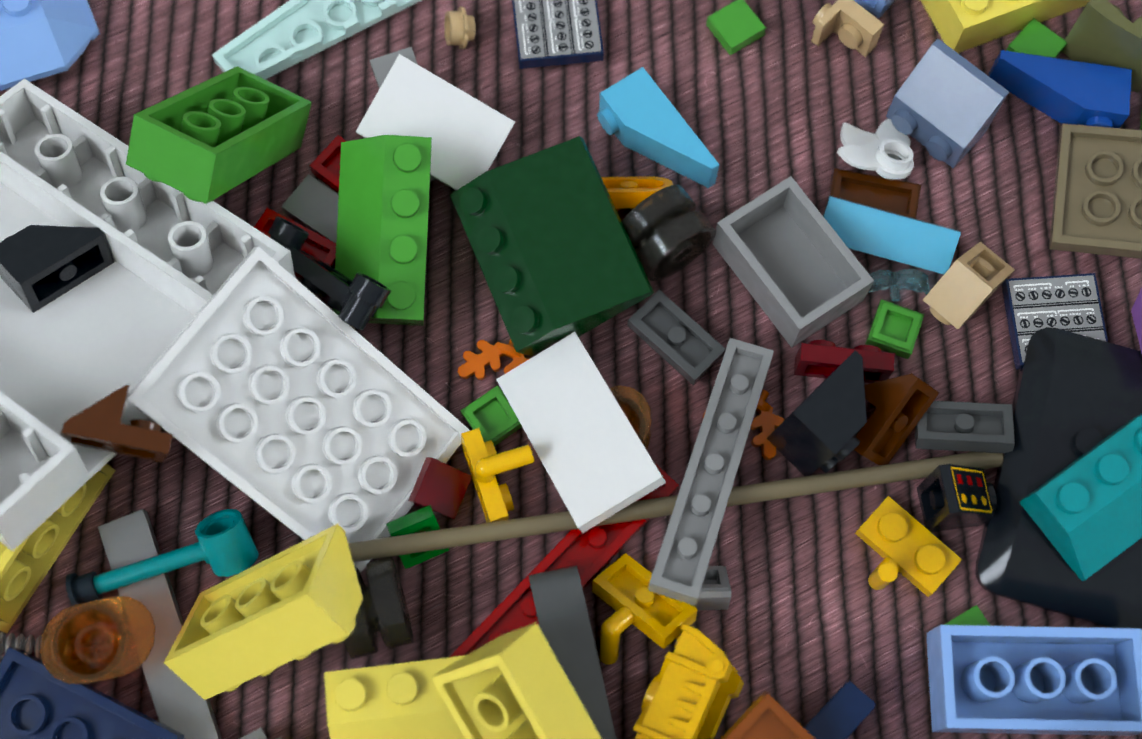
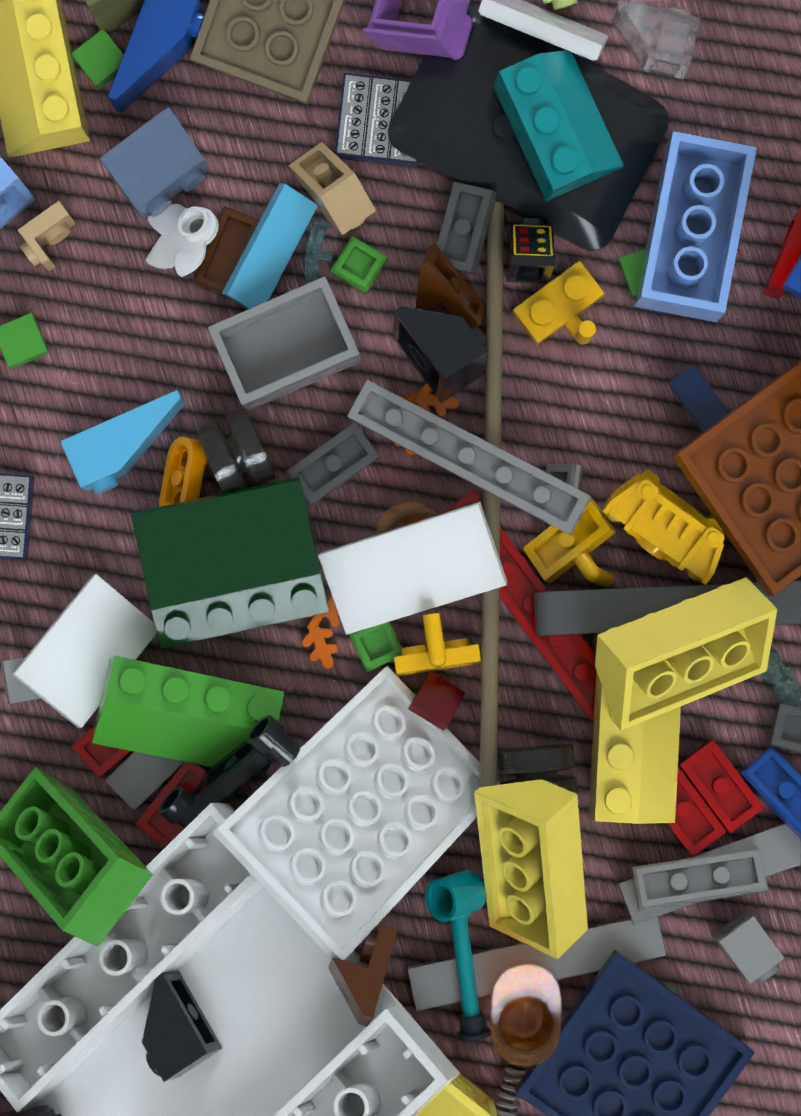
camera: 80 degrees left, 15 degrees up
green plate [386,505,449,569] -> none
dark red plate [794,340,895,384] -> none

